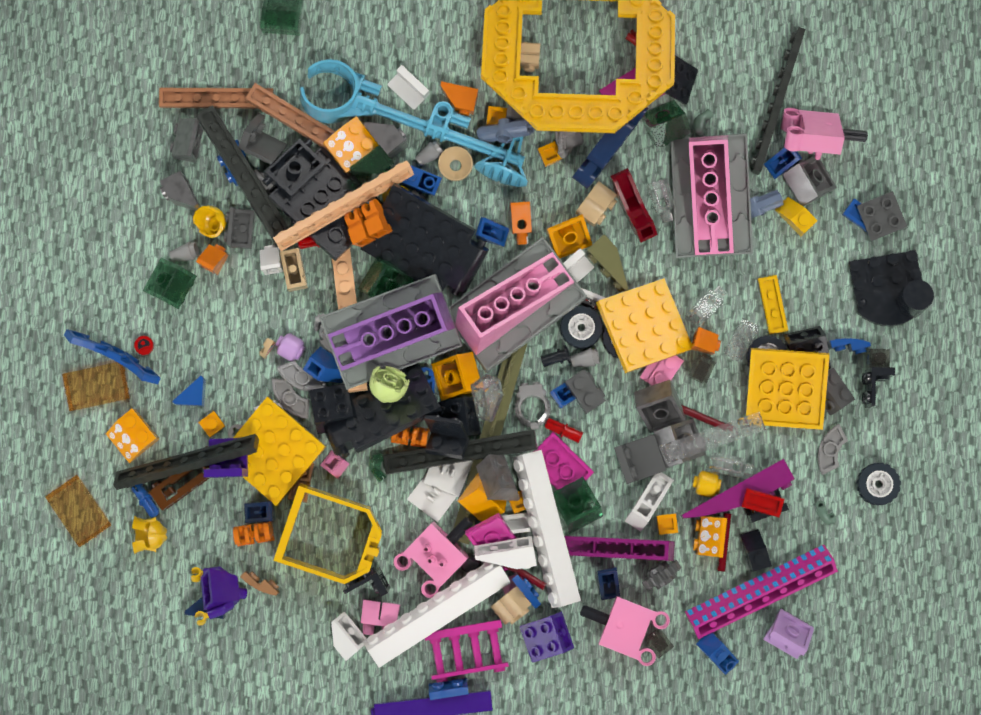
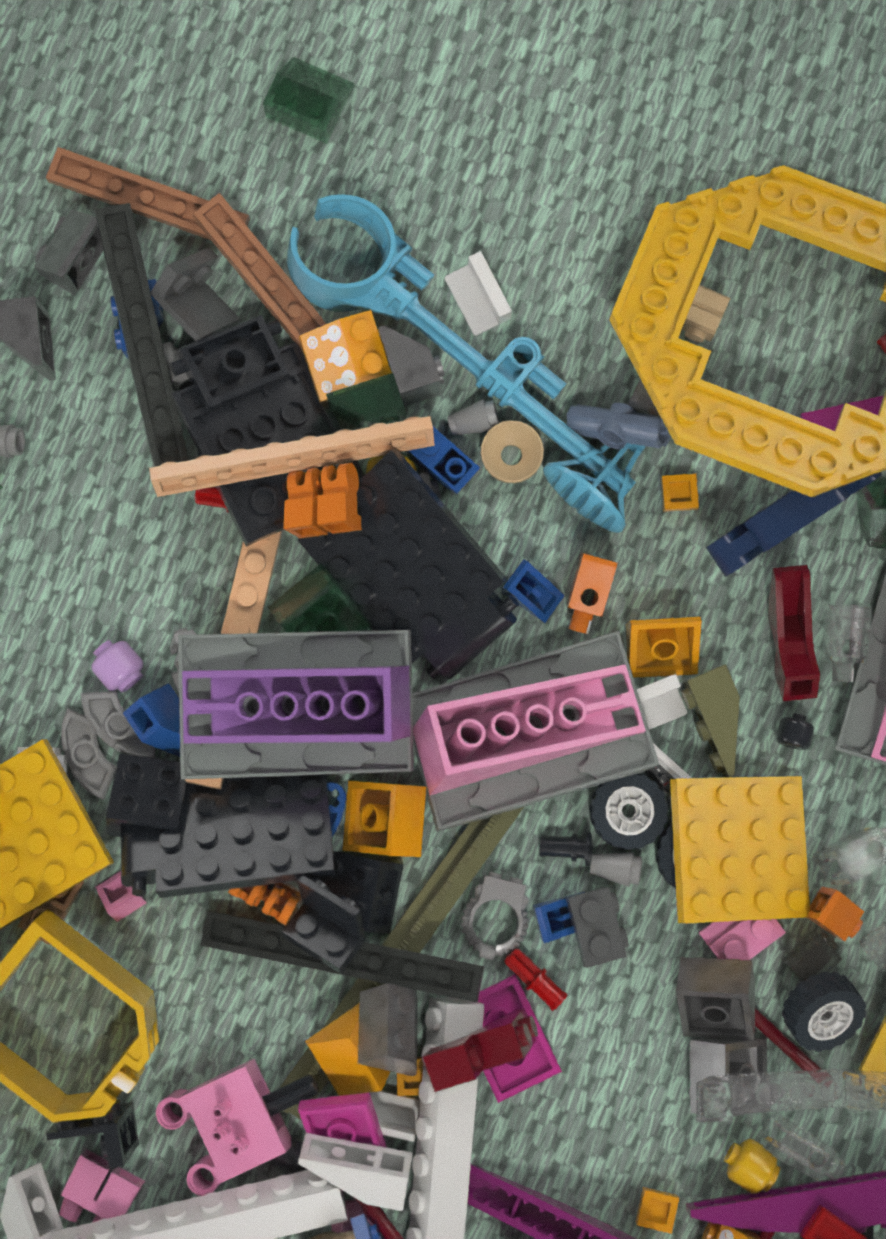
camera: 15 degrees right, 0 degrees up
yellow hair [193,206,226,238] -> none
orange slope [196,244,228,275] -> none
dark grey bracket [224,207,255,249] -> none
tan tile [259,338,275,359] -> none
white slope [260,245,284,275] -> none
tan brick [280,248,308,292] -> none
yellowish green cylinder [369,366,410,403] -> none
clear green arm [369,453,386,483] -> none
white piece [407,473,456,522] -> none
white piece [423,461,473,497] -> none
orange slope [440,81,478,116] -> none
clear slope [470,374,503,422] -> none
light orange plate [486,106,507,126] -> none
clear green slope [553,477,603,534] -> none
light grey piece [555,131,584,158] -> none
tan brick [576,181,617,227] -> none
dark grey bracket [614,434,667,484] -> none
white slope [625,472,674,532] -> none
none -> dark red arch [423,1007,538,1092]
none -> black piece [776,713,814,750]
none -> black wheel [782,972,867,1052]

